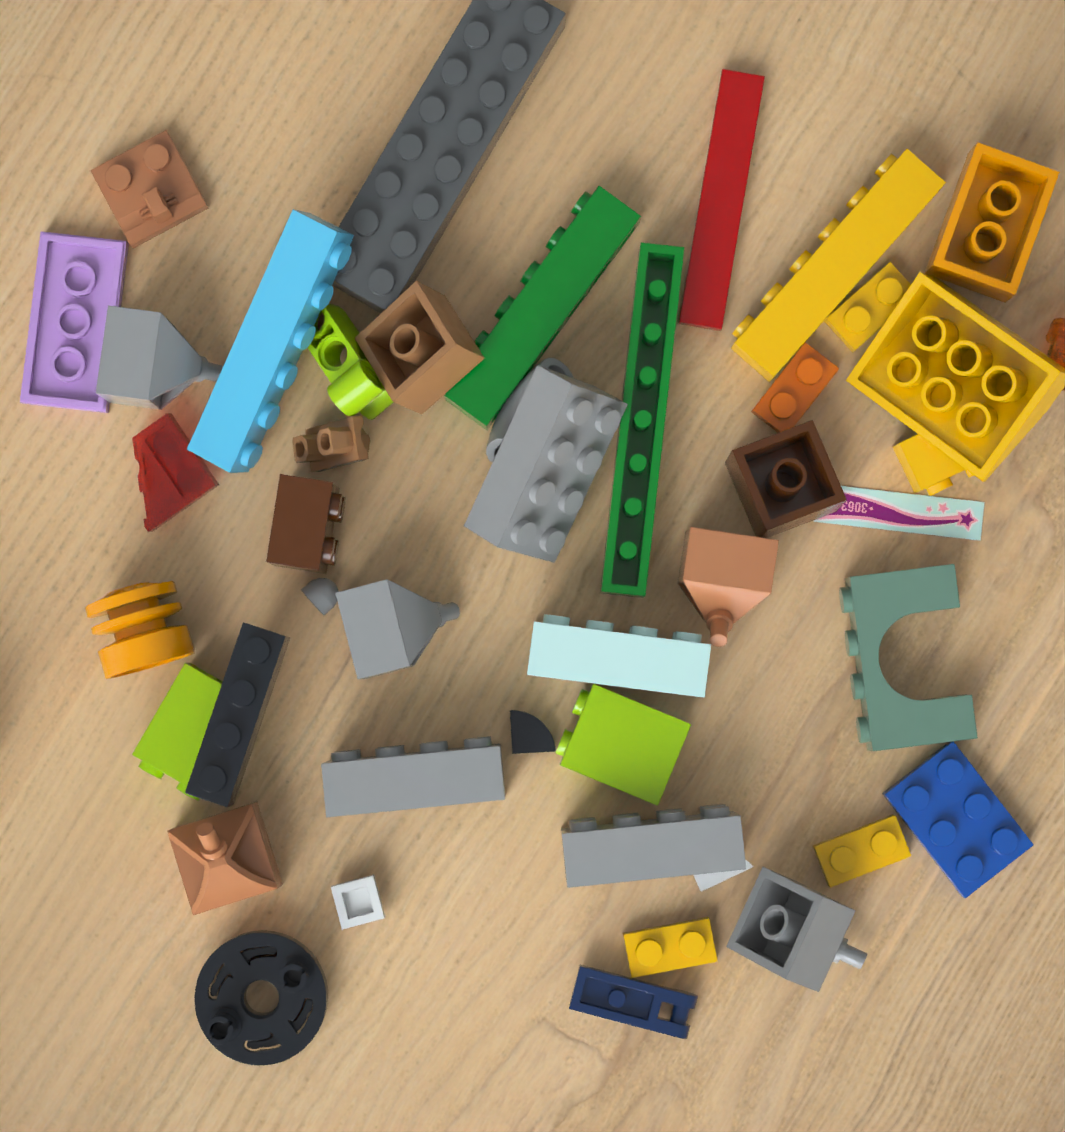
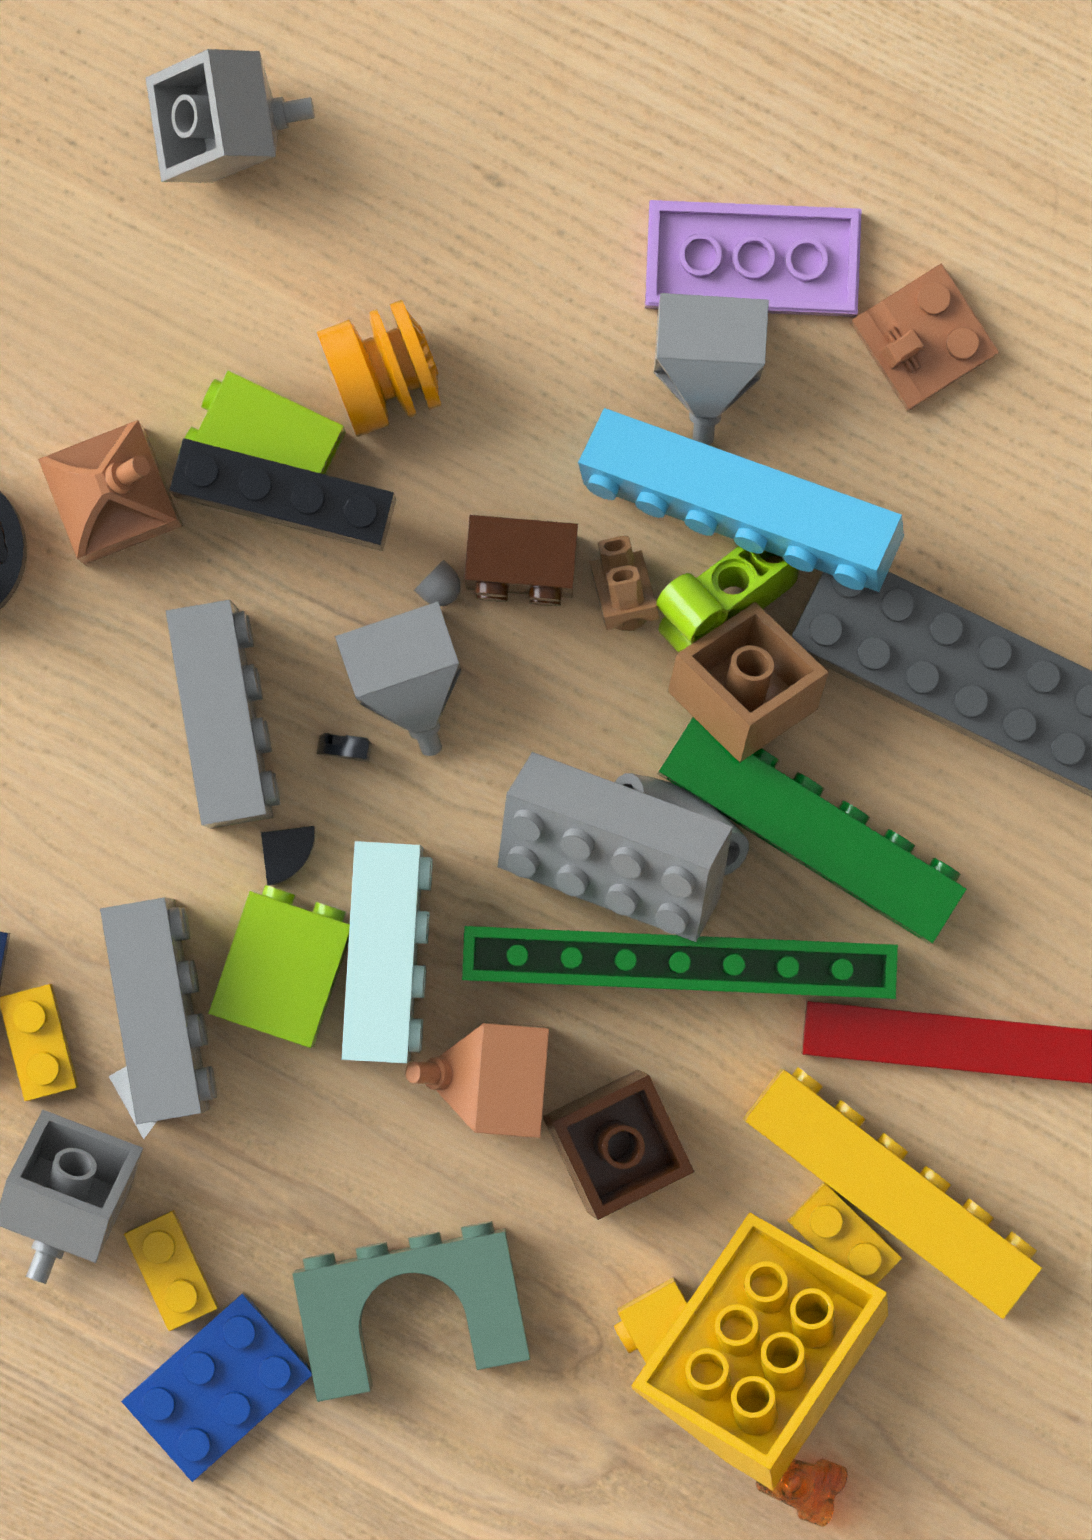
camera: 90 degrees right, 0 degrees up
clear red wing [132,413,219,532] -> none
white plate [331,875,385,930] -> none
orange plate [751,342,839,433] -> none
sticker [813,486,985,541] -> none
light orange brick [925,142,1060,303] -> none
none -> black tile [317,733,372,762]

